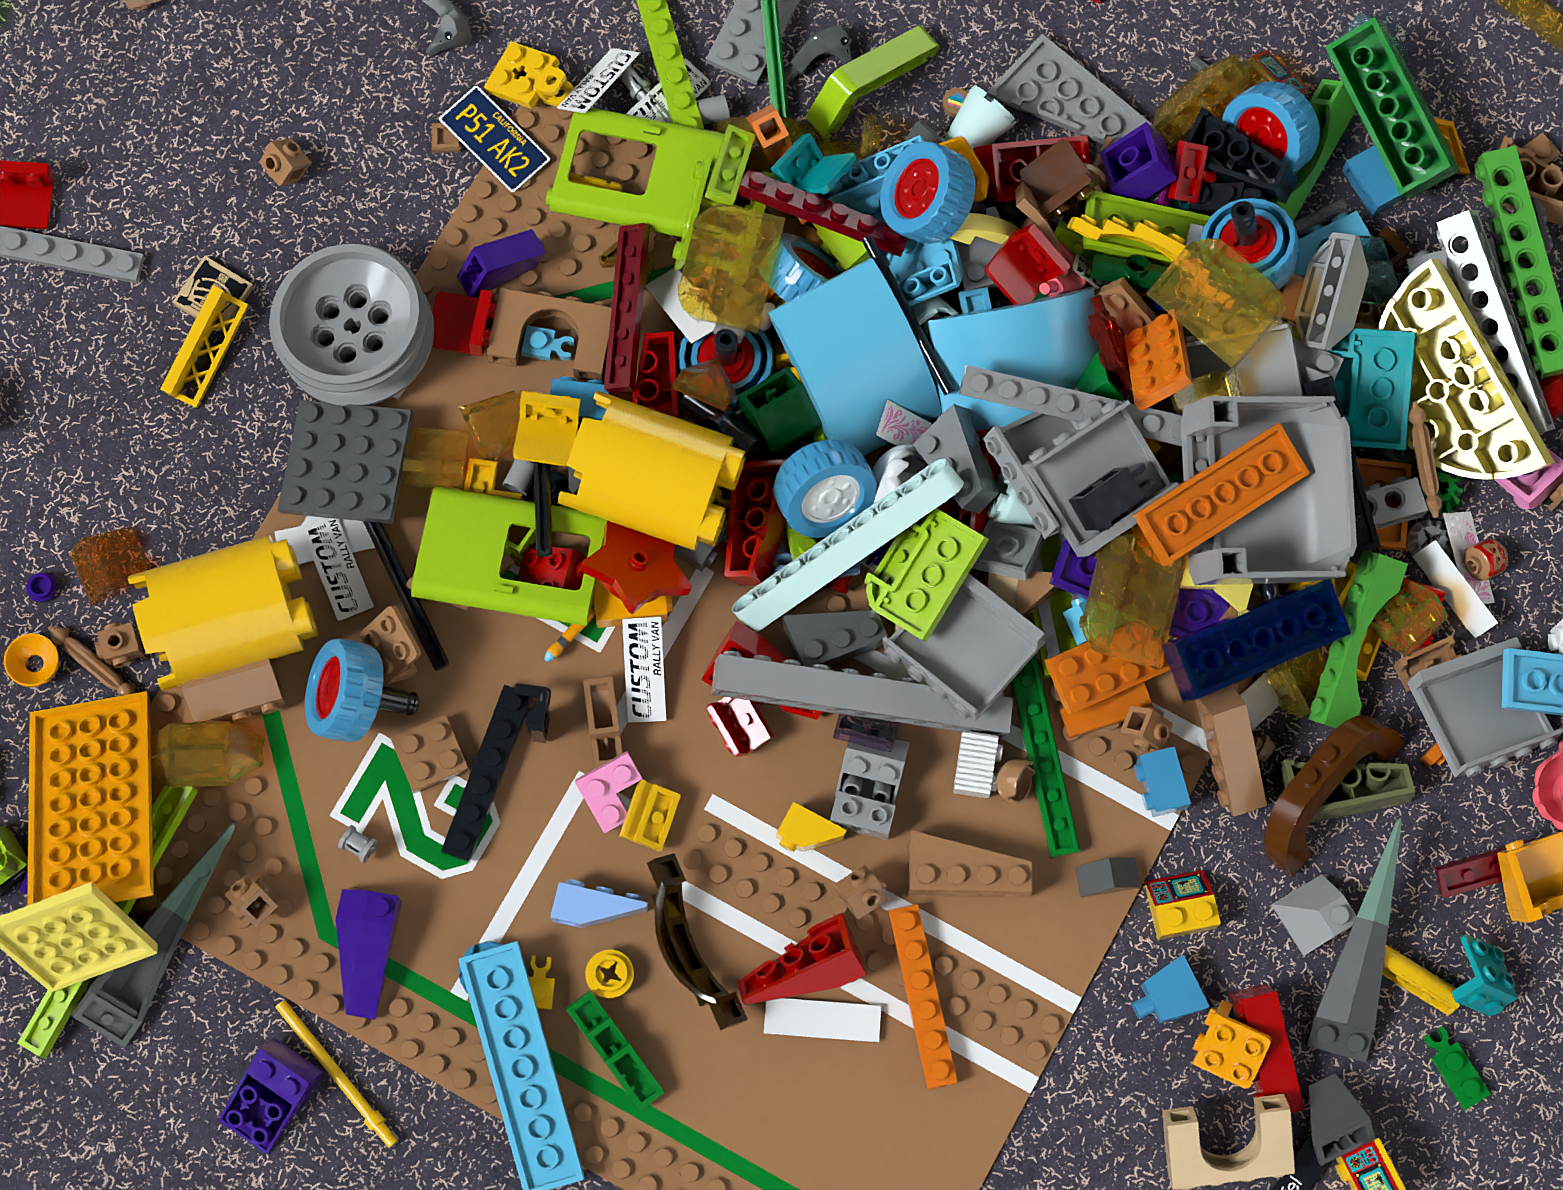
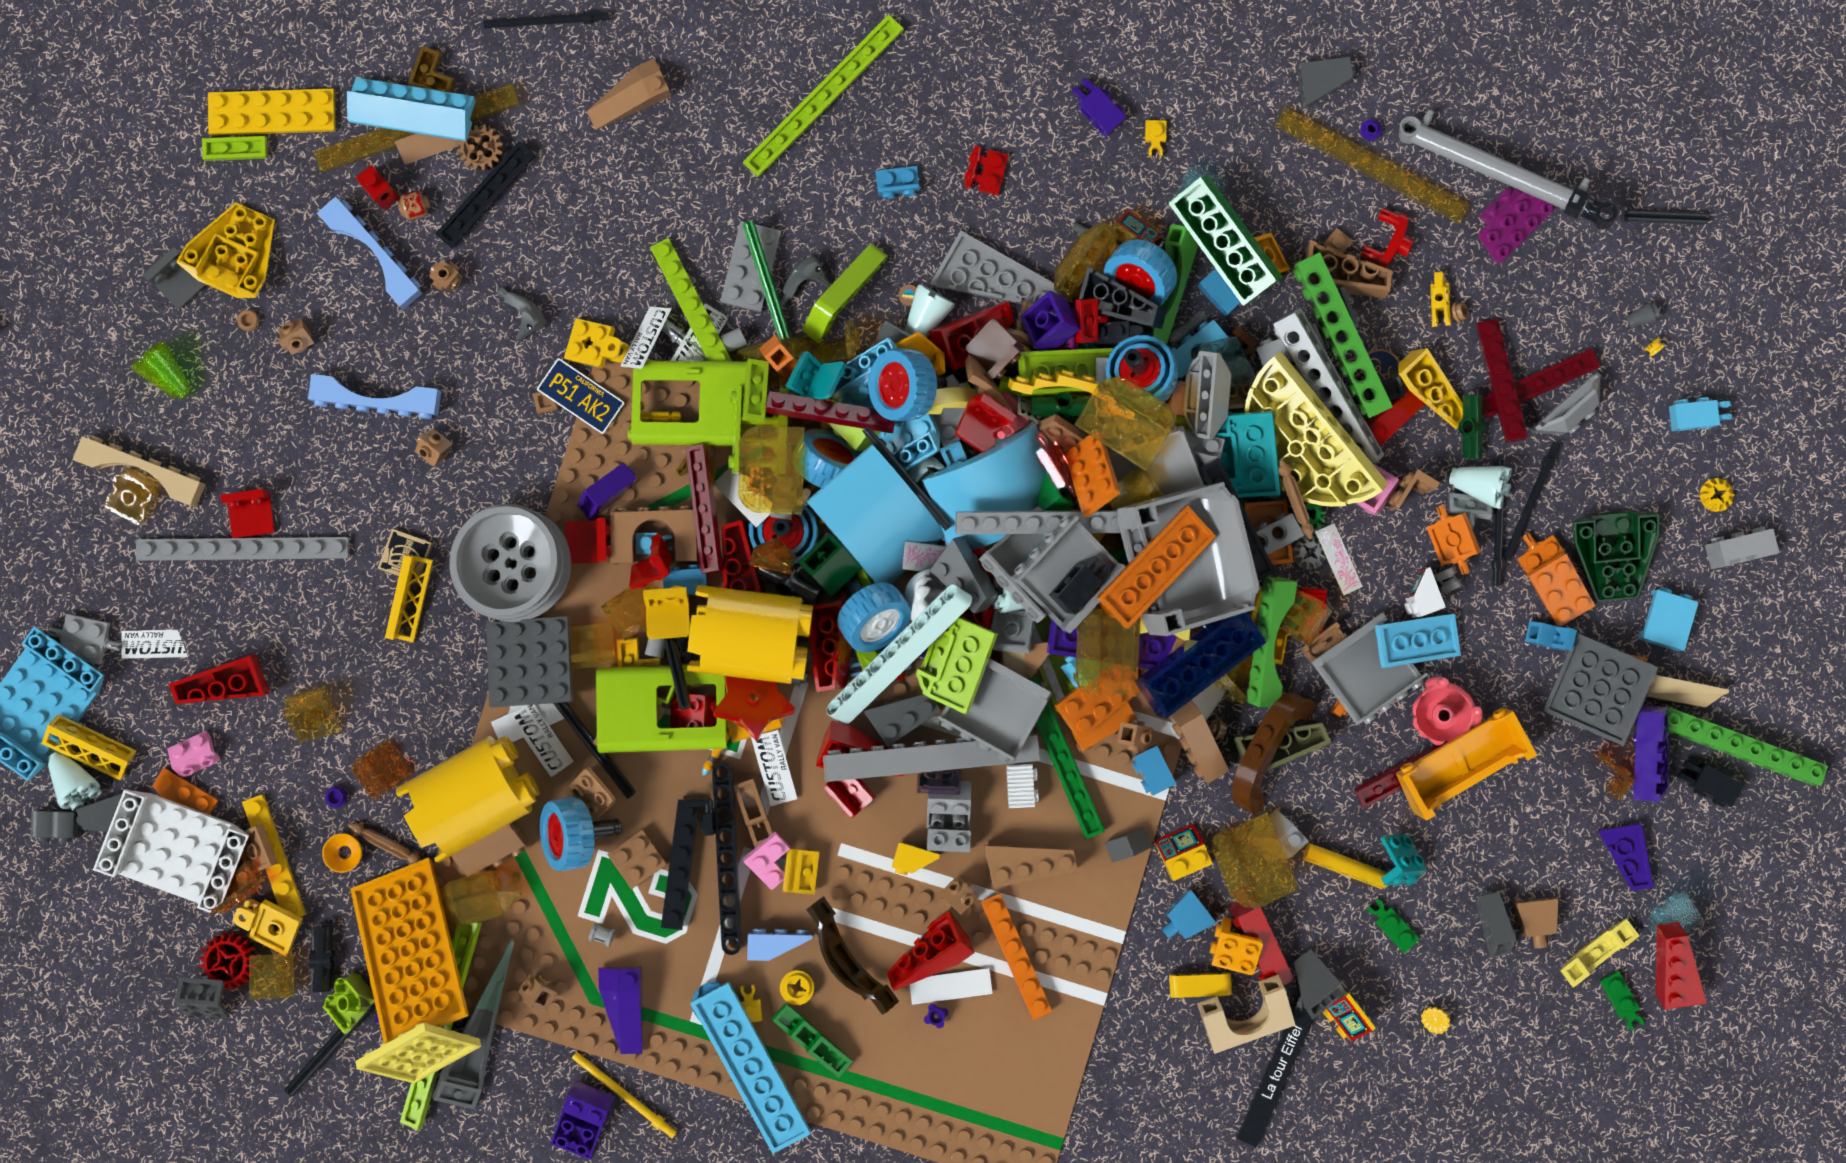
camera: 10 degrees left, 10 degrees up
medium nougat brick [95,622,144,668] -> none
medium nougat hair [996,759,1035,805] -> none
dark grey plate [1305,819,1402,1062] -> none
white sticker [1412,540,1498,638] -> none
medium nougat head [1464,538,1508,581] -> none
none -> clear yellow slope [284,686,341,743]
none -> light blue arch [308,374,441,419]
none -> red bracket [629,533,671,590]
none -> black beam [712,763,742,955]
none -> dark purple plate [924,1003,948,1028]
none -> yellow beam [1169,972,1232,998]
none -> clear yellow plate [1213,812,1300,909]

